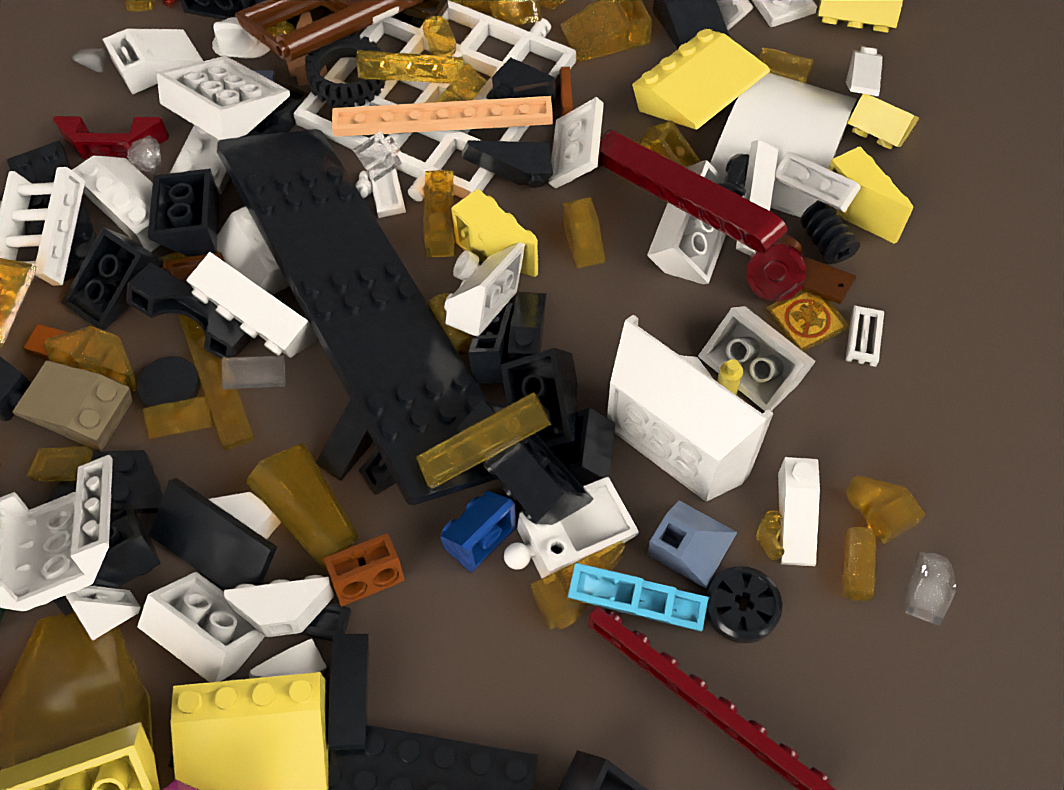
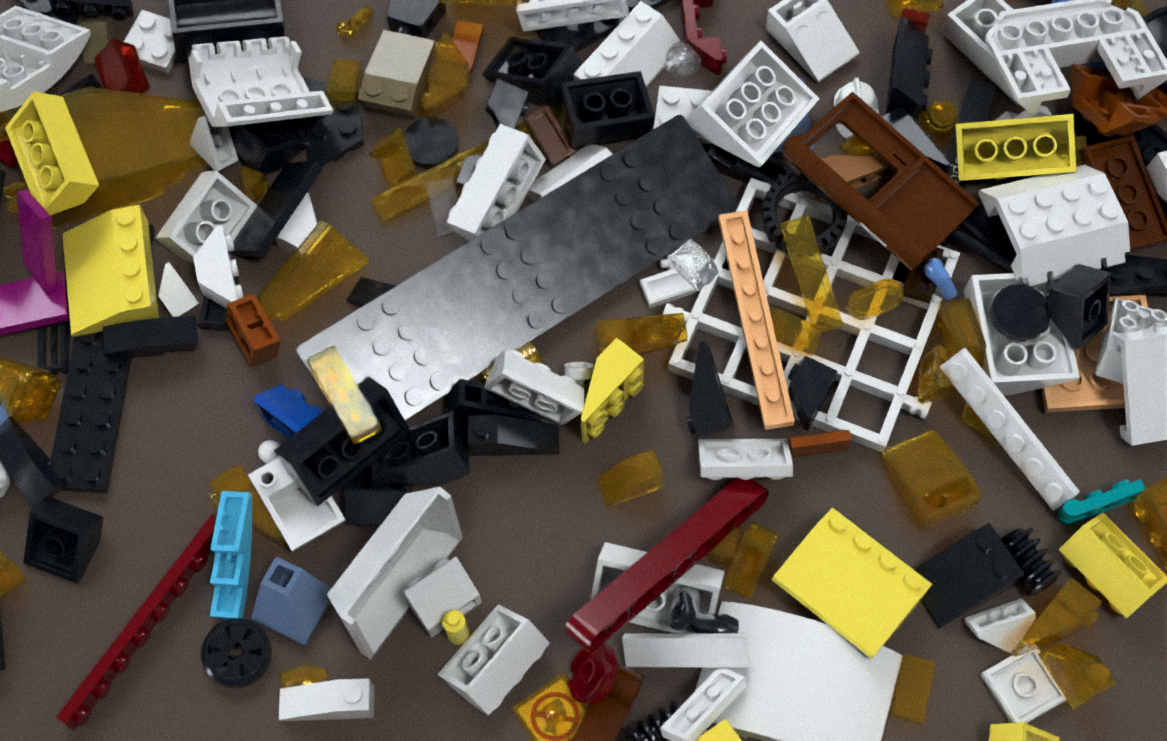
camera: 85 degrees right, 5 degrees up
none -> clear yellow slope [240,166,269,203]

